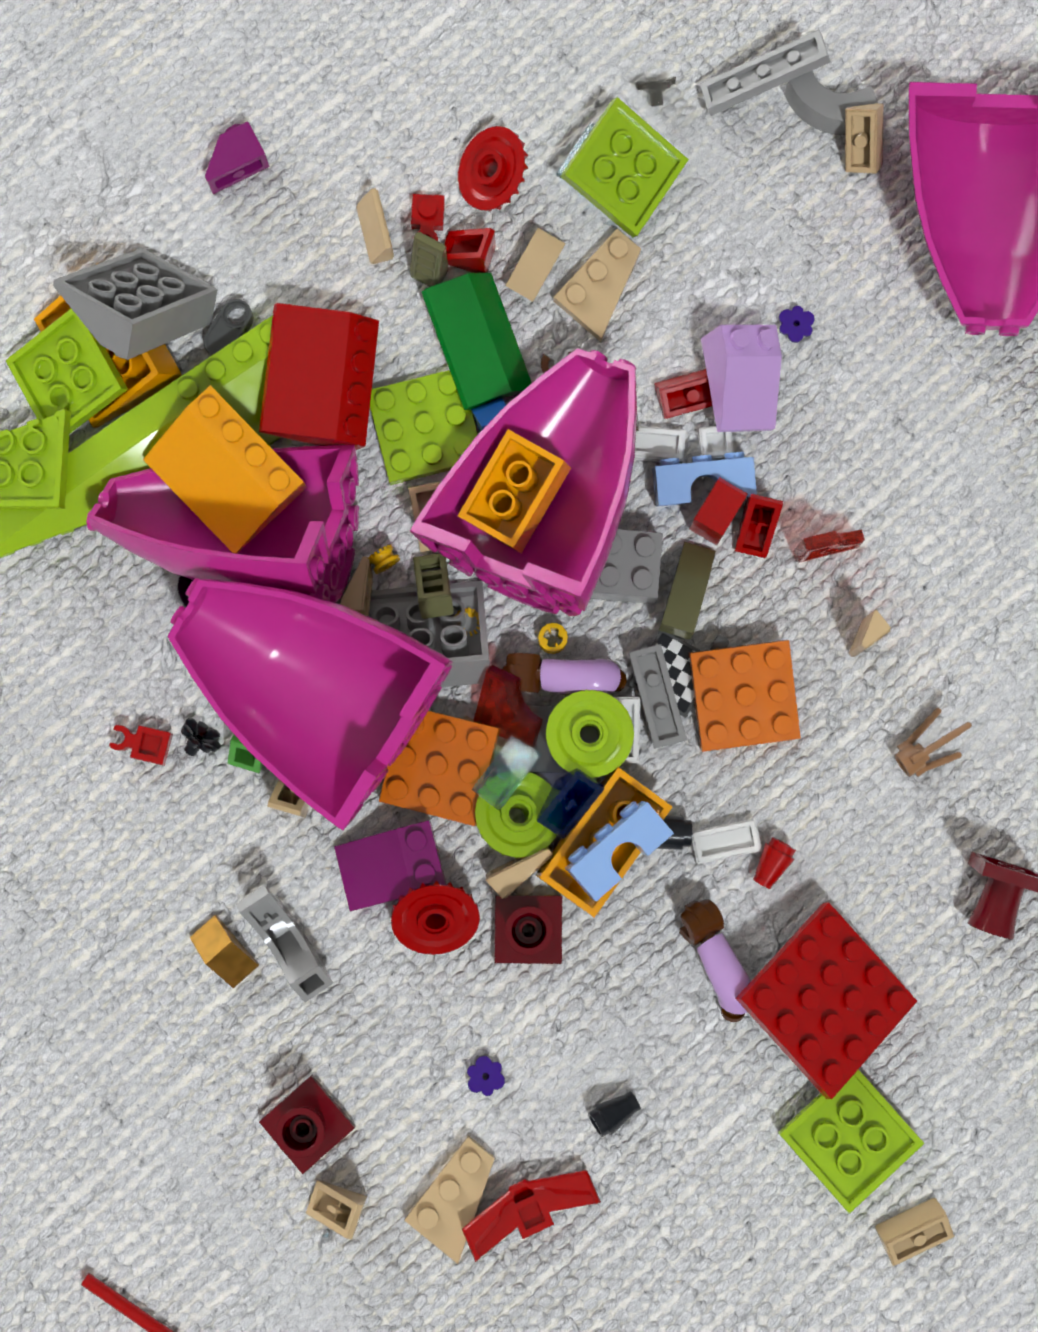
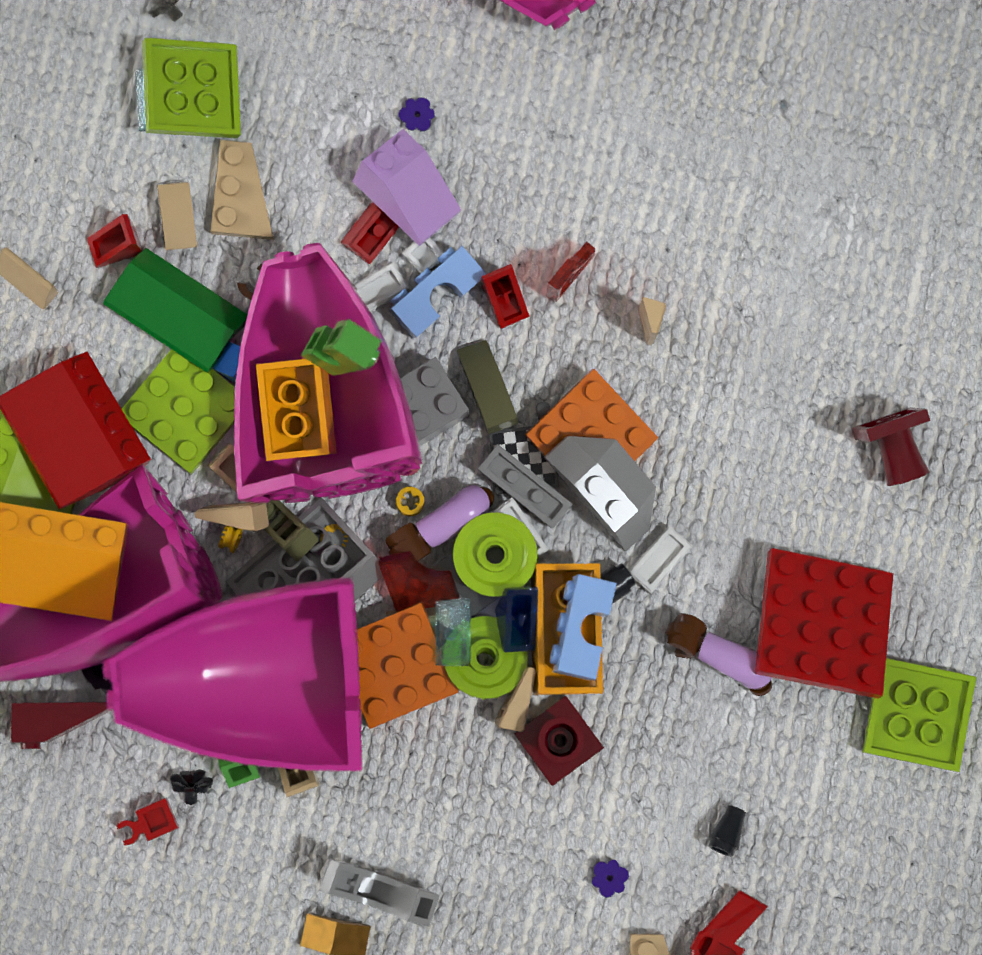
camera: 40 degrees left, 0 degrees up
magenta slope [334,820,447,912] -> none
tan slope [340,557,373,617] -> none
red gear [391,880,480,955] -> none
olive slope [410,232,448,287] -> none
red plate [411,194,445,241] -> none
red gear [458,126,528,212] -> none
red slope [689,477,748,546] -> none
red cone [753,837,796,889] -> none
medium nougat plant [894,708,972,777] -> none
none -> dark red slope [11,702,112,749]
none -> tan slope [194,502,269,532]
none -> bright green arch [301,319,382,376]
none -> light grey wedge [544,436,656,551]

